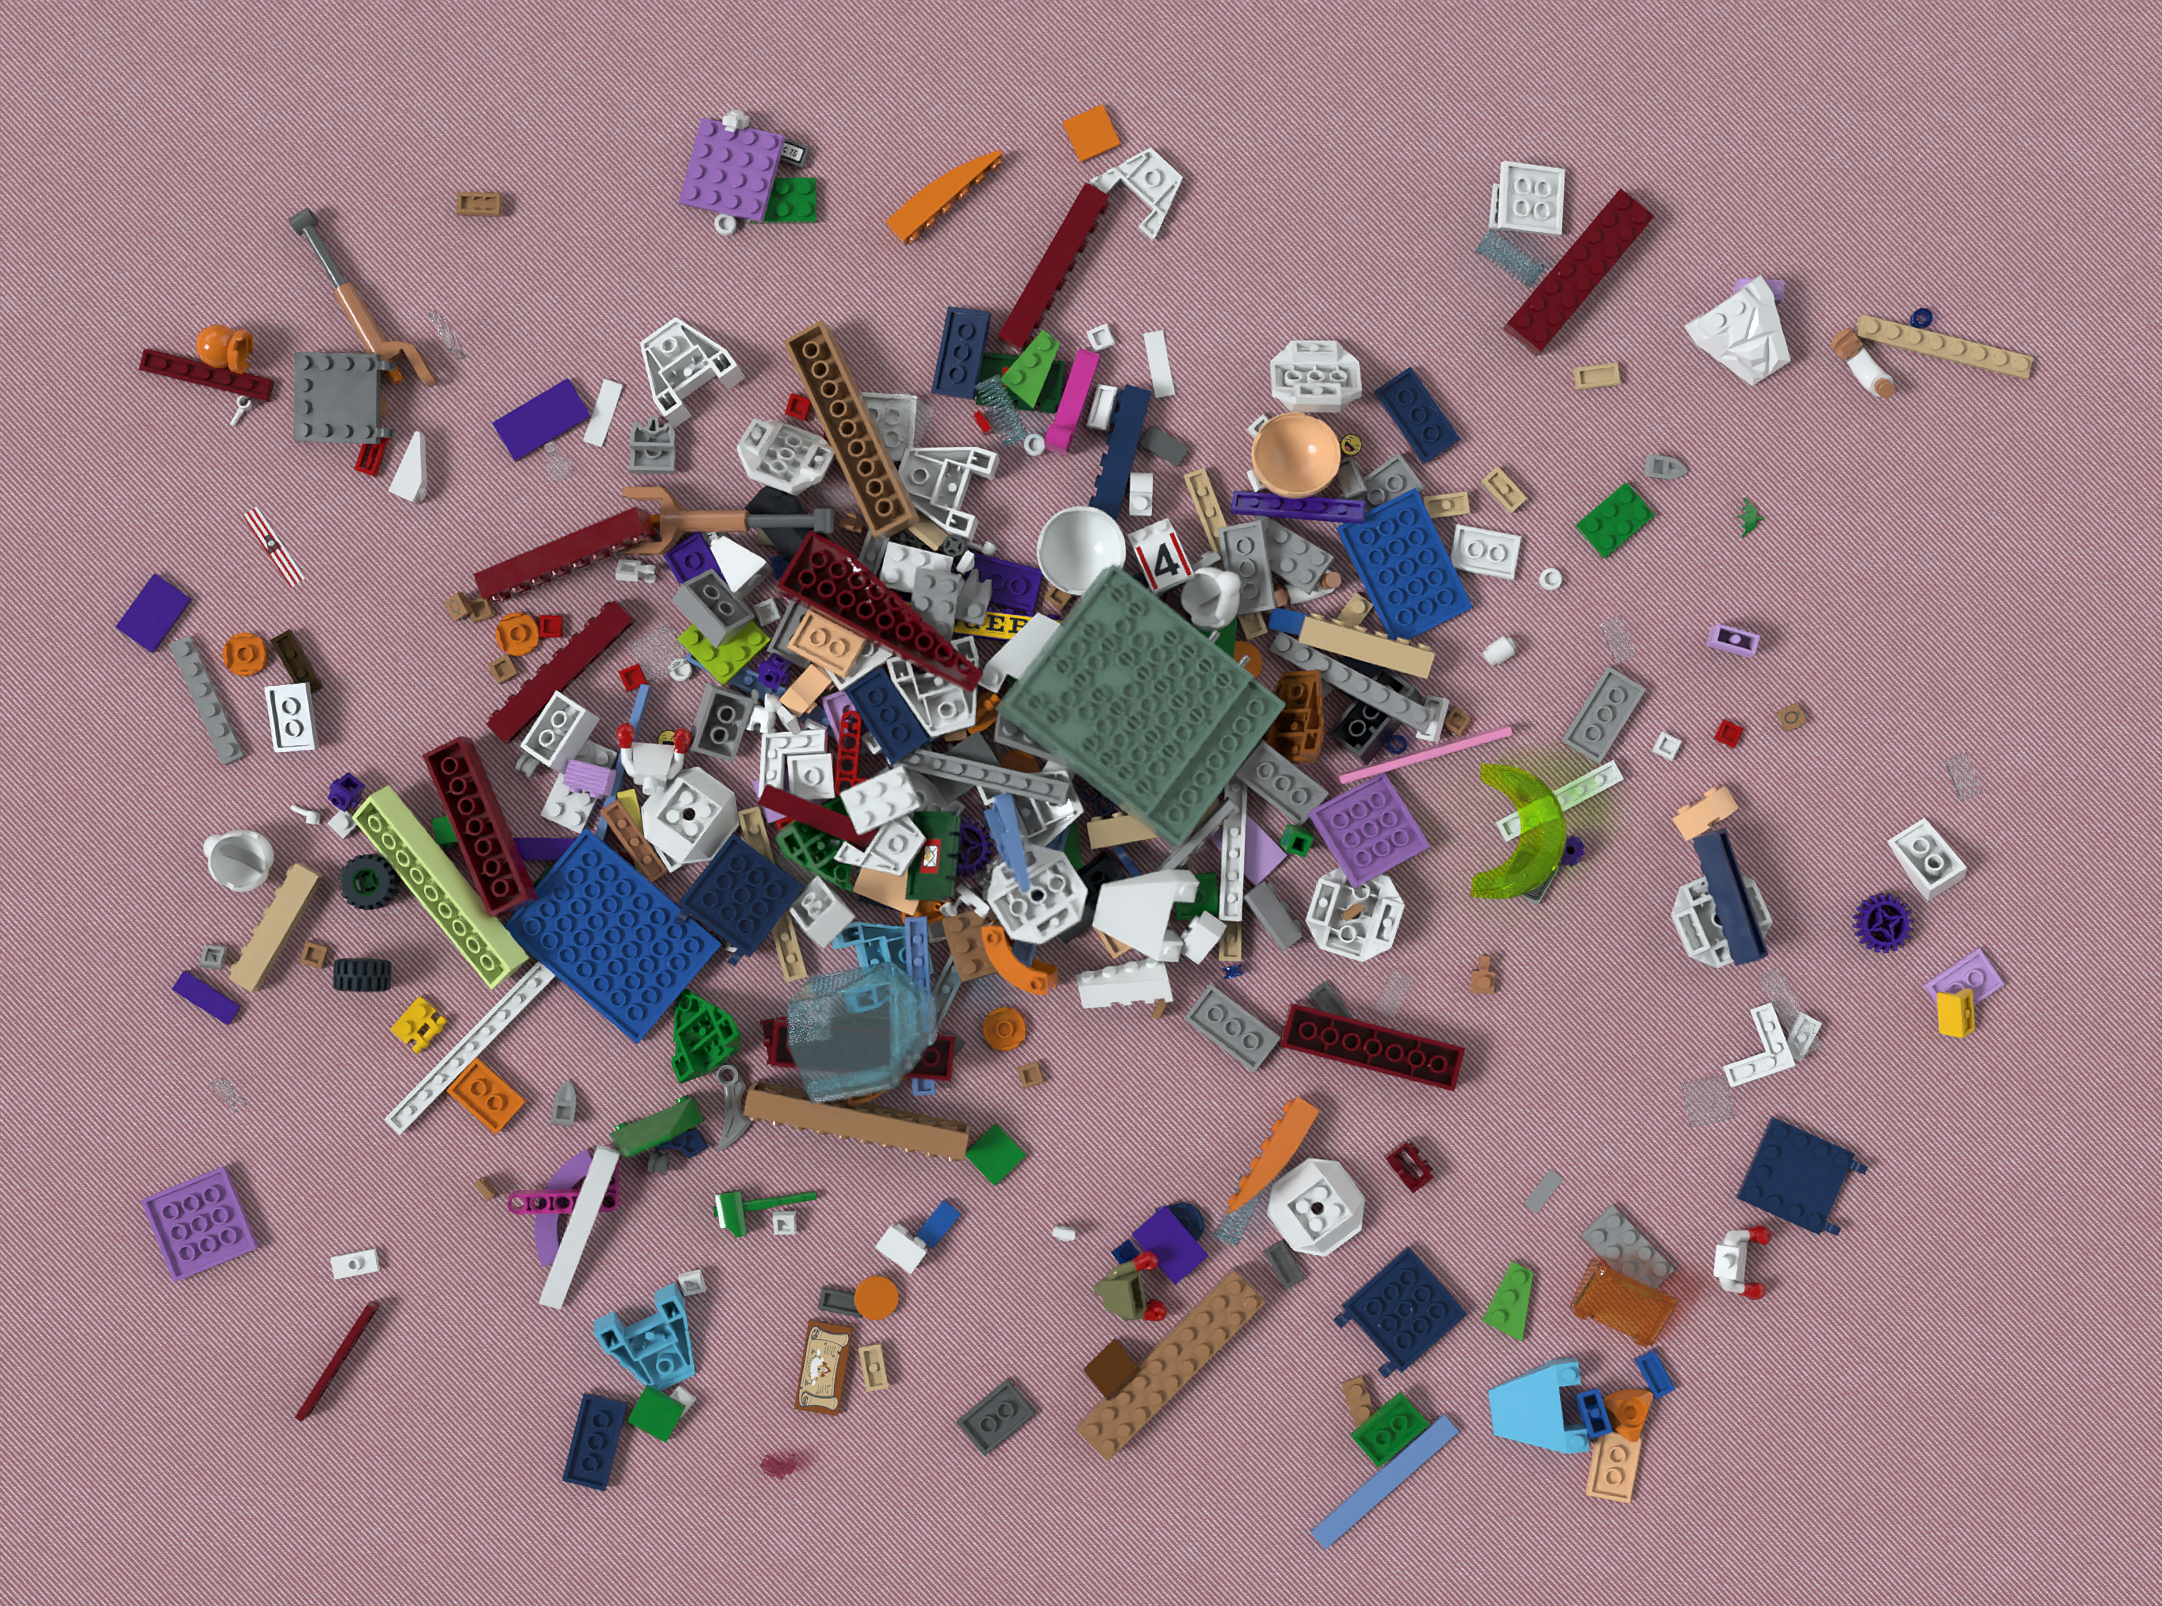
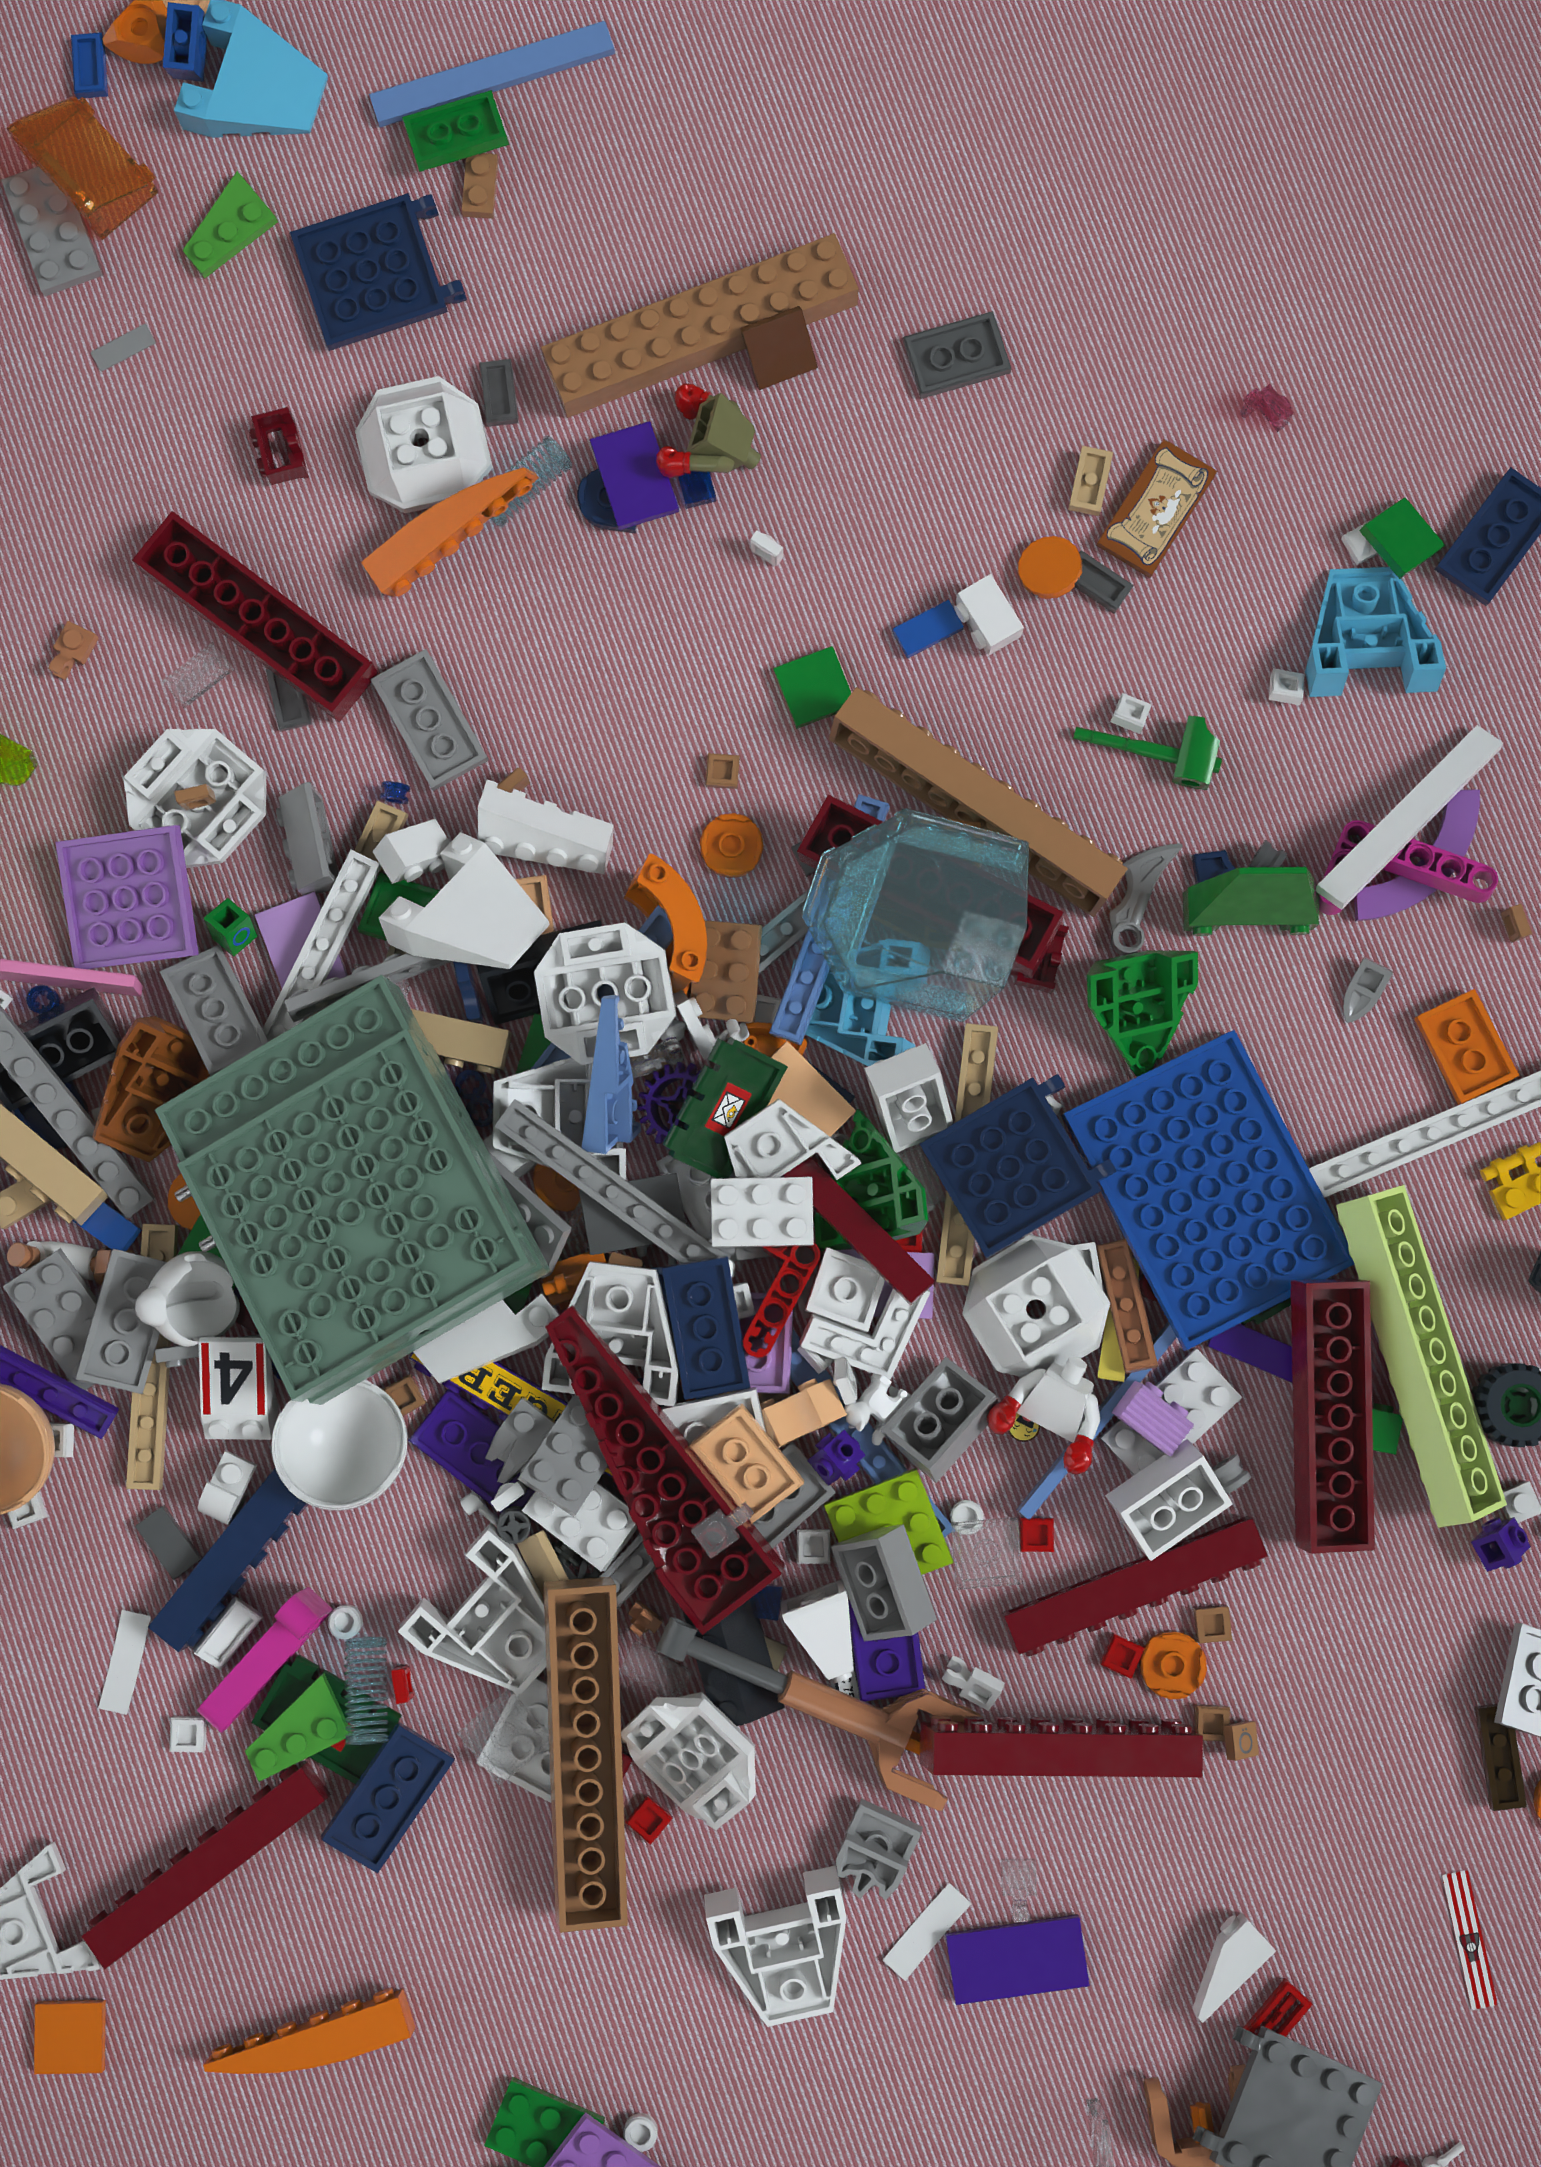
camera: 155 degrees left, 5 degrees down
none -> clear plate [691,1501,754,1558]

